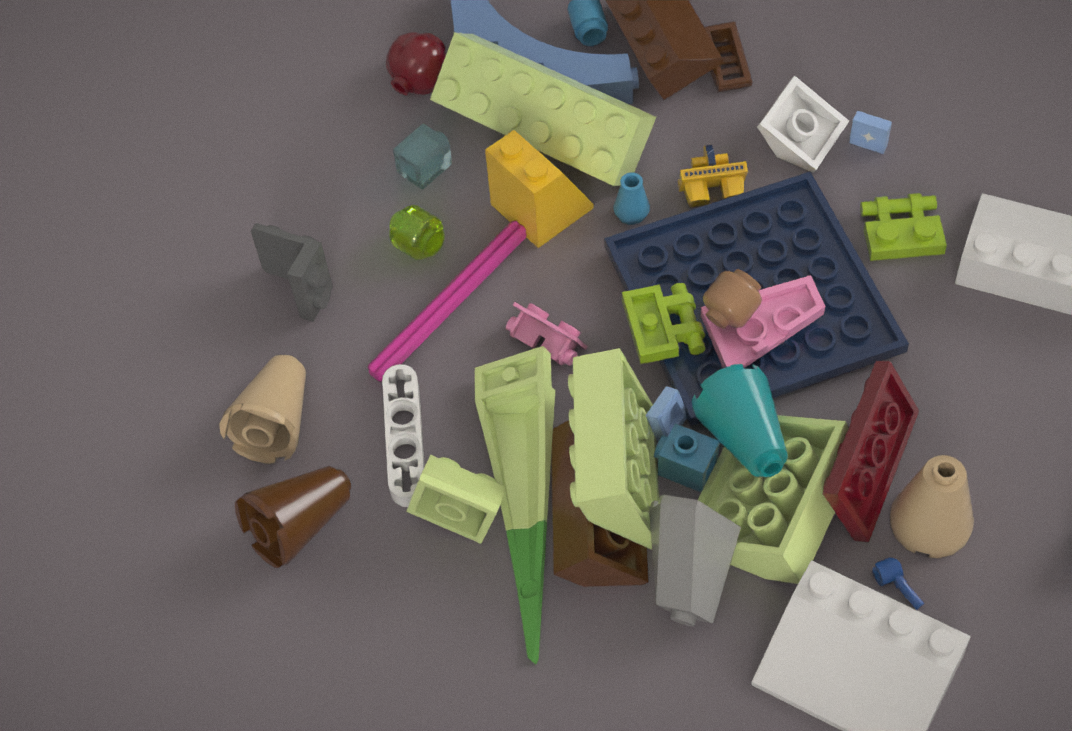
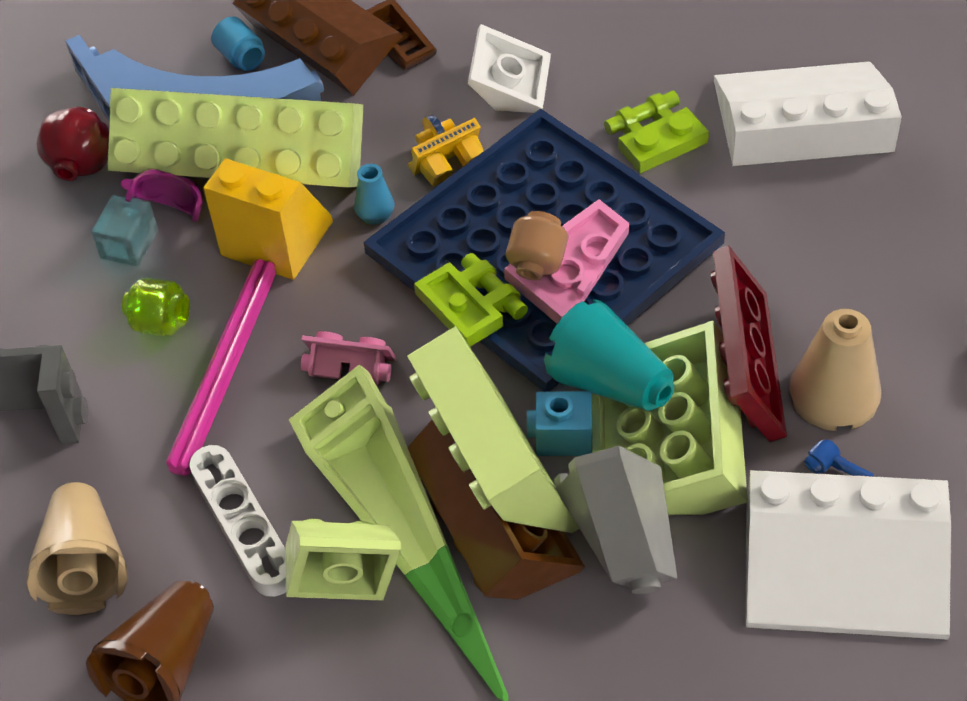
camera: 25 degrees left, 5 degrees down
light blue tile [646,386,687,441] -> none
light blue tile [849,111,892,154] -> none
none -> magenta helmet [121,169,203,222]

